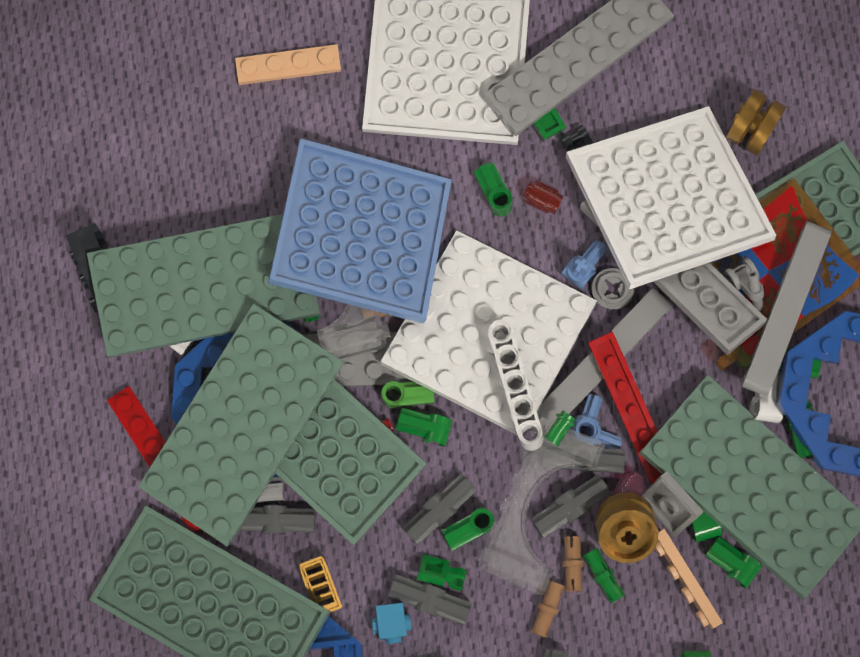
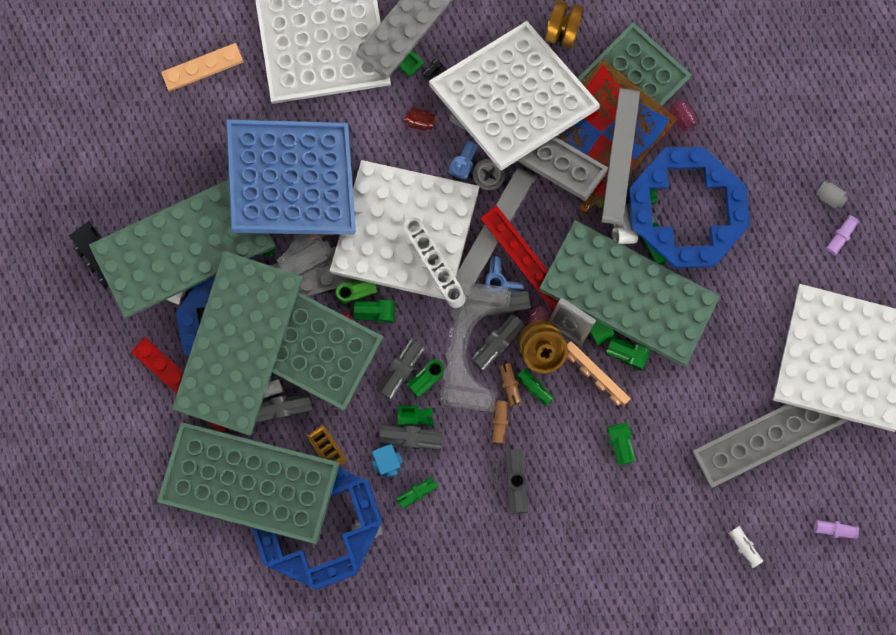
camera: 15 degrees left, 0 degrees up
green piece [473,162,513,217] -> none
green pin [544,410,576,447] -> none
light grey piece [724,258,764,311] -> none

